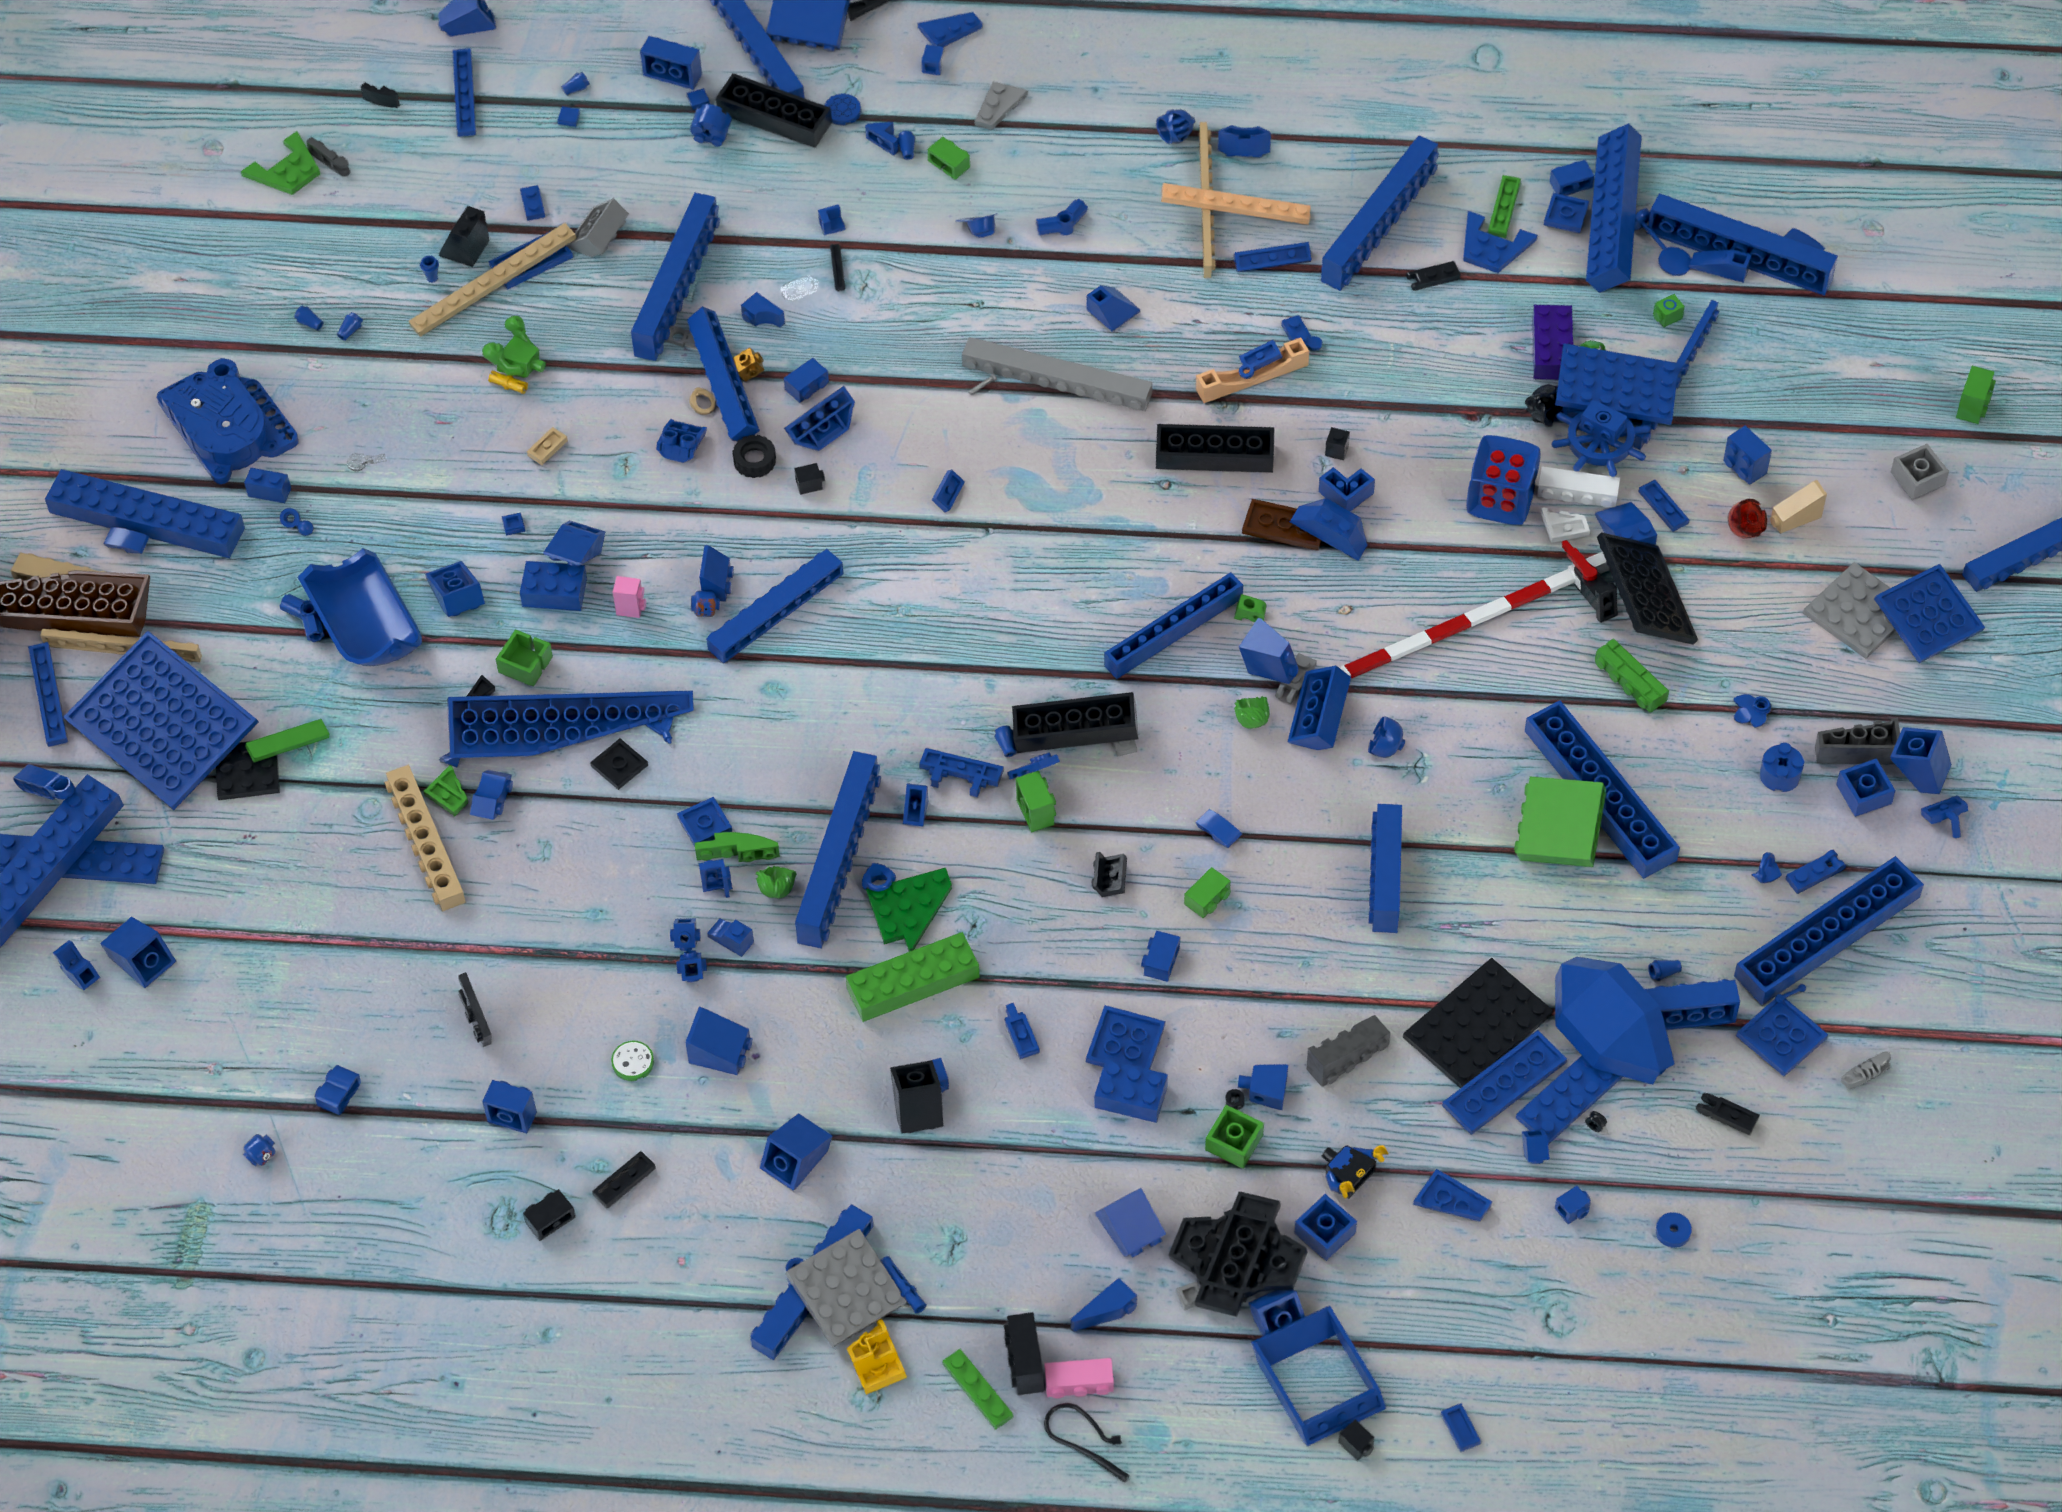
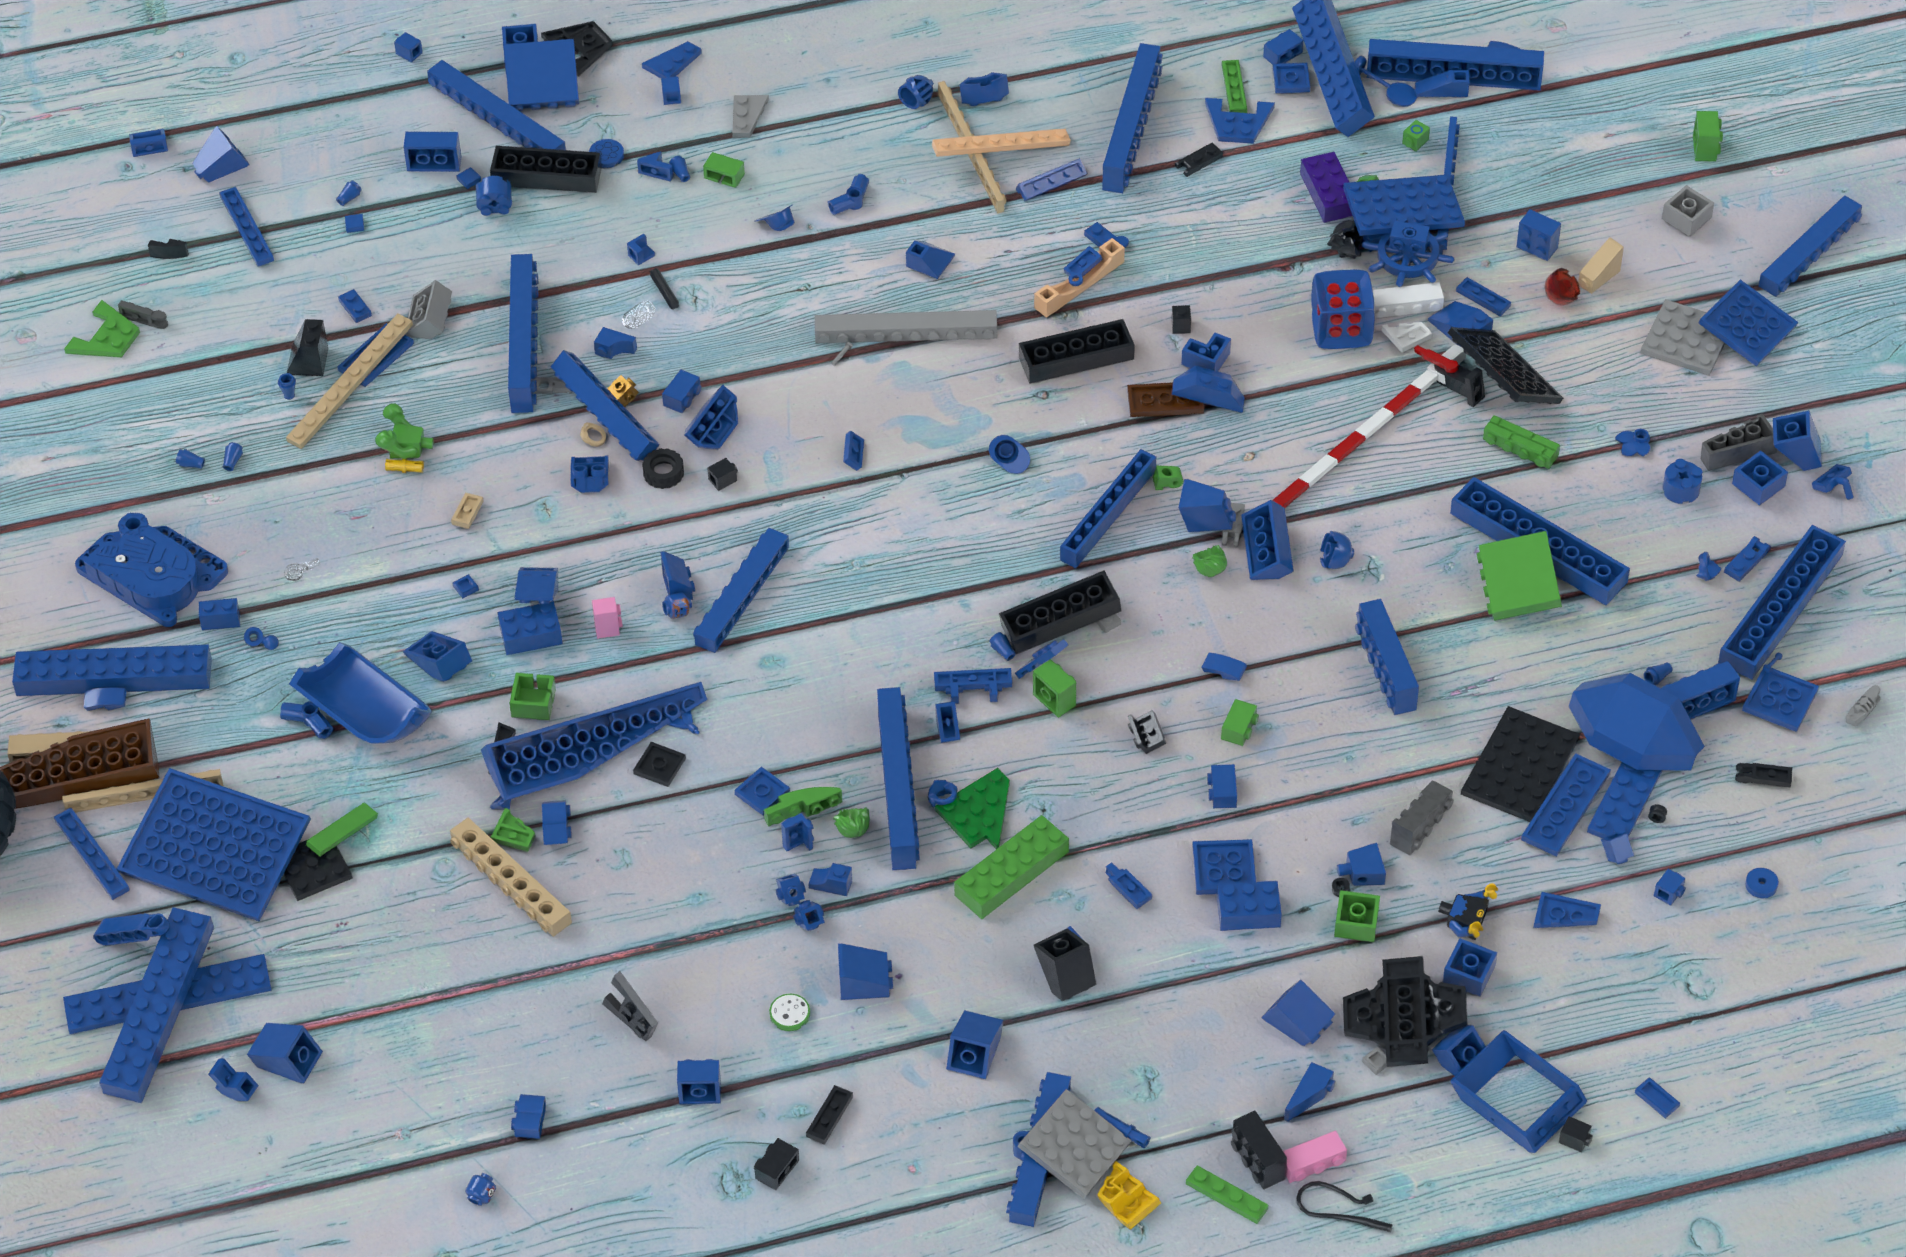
camera: 20 degrees left, 5 degrees down
none -> blue piece [989,435,1030,474]

